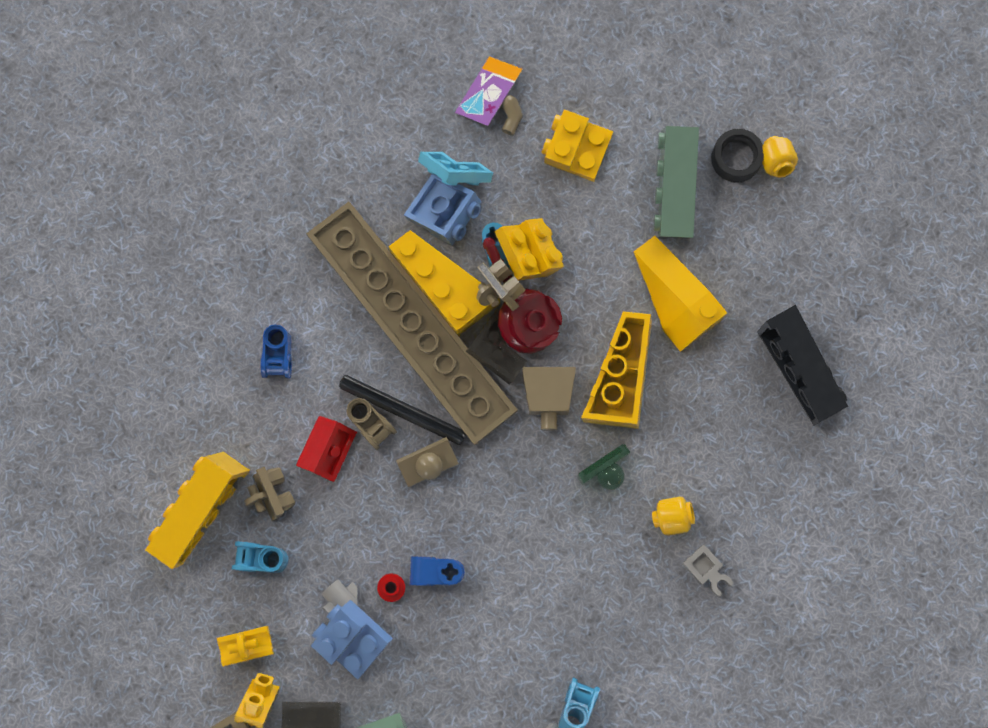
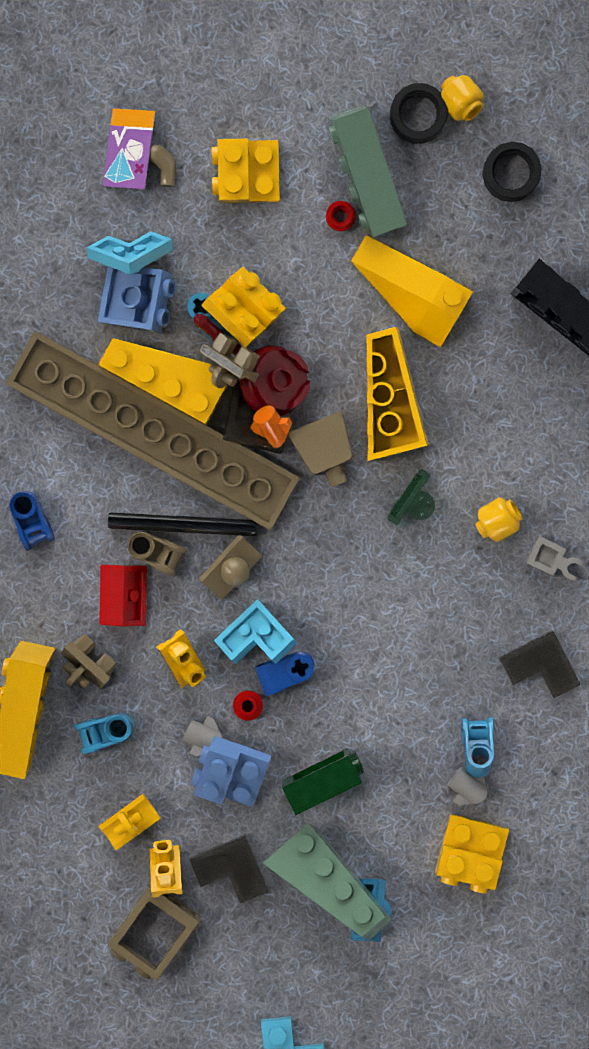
camera: 25 degrees left, 10 degrees up
none -> yellow hips [156,629,206,688]
none -> medium azure plate [214,599,298,664]
none -> orange piece [251,405,292,448]
none -> dark green window [282,749,365,815]
none -> red plate [326,201,356,232]
none -> black tyre [482,141,542,202]
none -> clear smoke plate [498,630,581,698]

